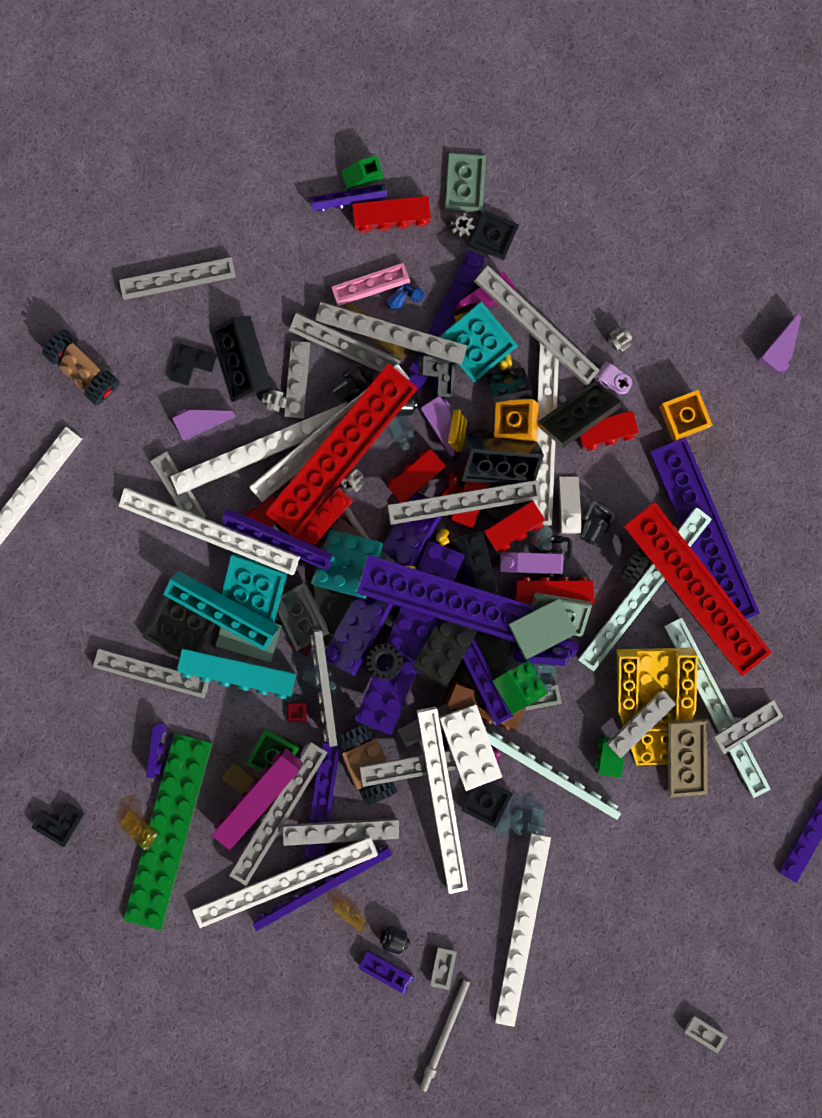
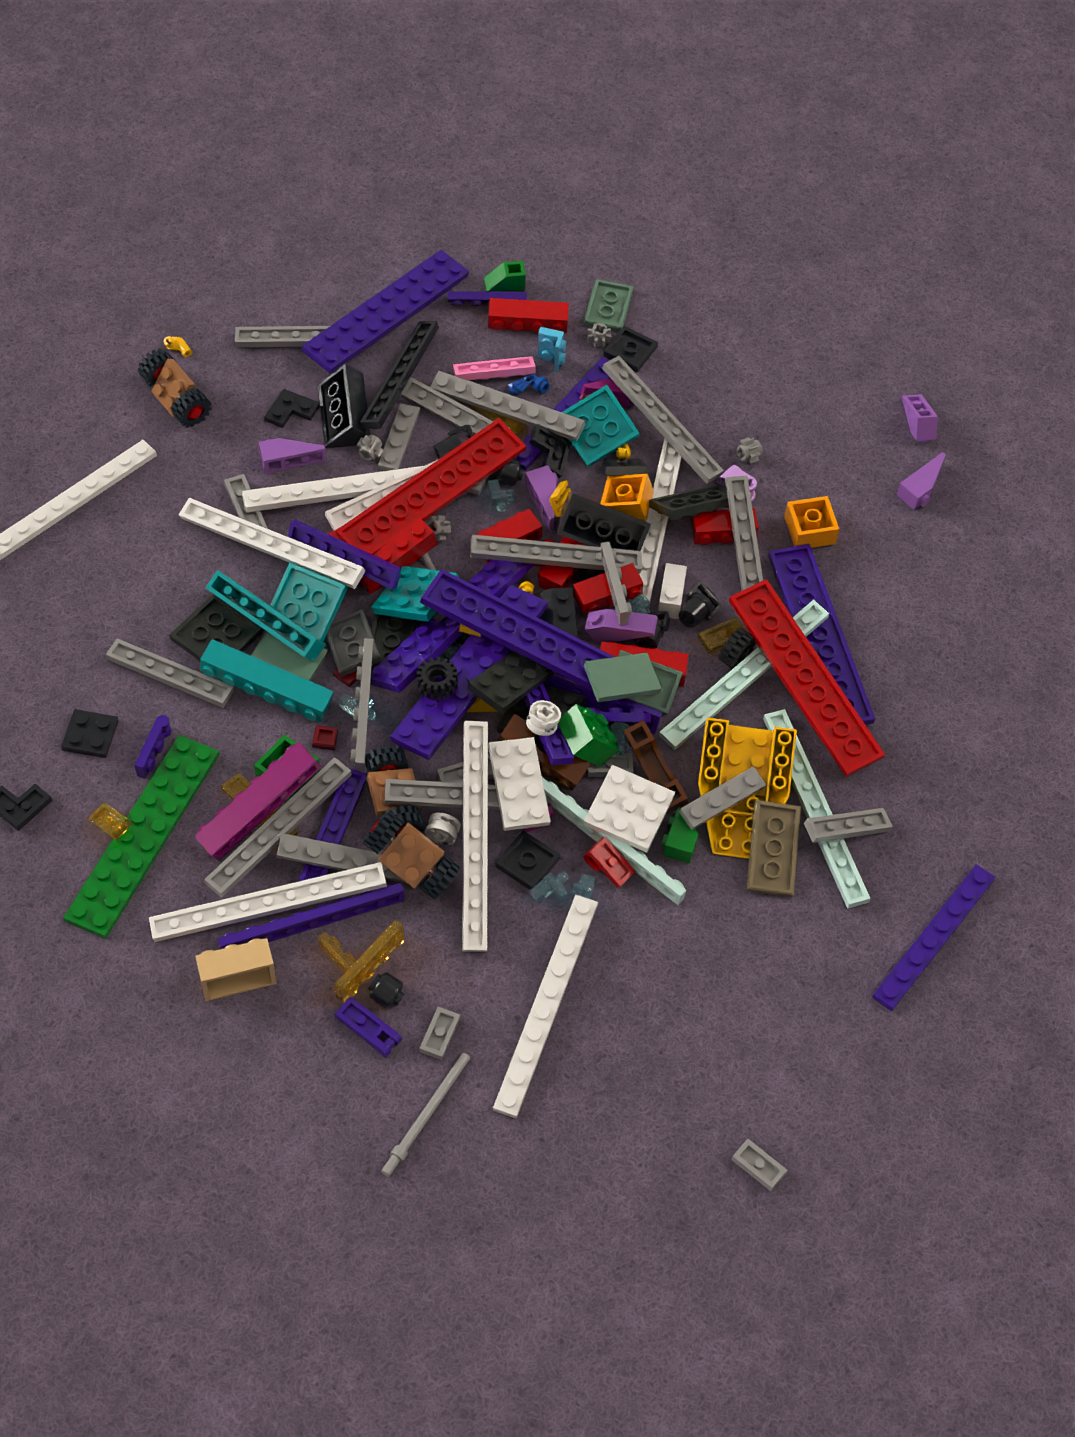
camera: 15 degrees right, 30 degrees down
none -> black plate [61,709,119,758]
none -> yellow arm [164,336,192,358]
none -> tan piece [195,938,277,1001]
none -> dark purple plate [302,250,469,374]
none -> clear yellow plate [334,920,405,1003]
none -> black plate [360,321,439,429]
none -> plate [362,810,460,900]
none -> white wheel [425,812,461,845]
none -> white wheel [526,700,561,736]
none -> medium azure bracket [538,327,567,371]
none -> white plate [583,765,675,853]
none -> red plate [583,837,636,888]
none -> light grey plate [601,542,632,626]
none -> reddish brown arch [624,720,688,814]
none -> clear yellow plate [698,617,745,654]
none -> light grey plate [725,475,763,591]
none -> medium lavender slope [902,395,938,443]

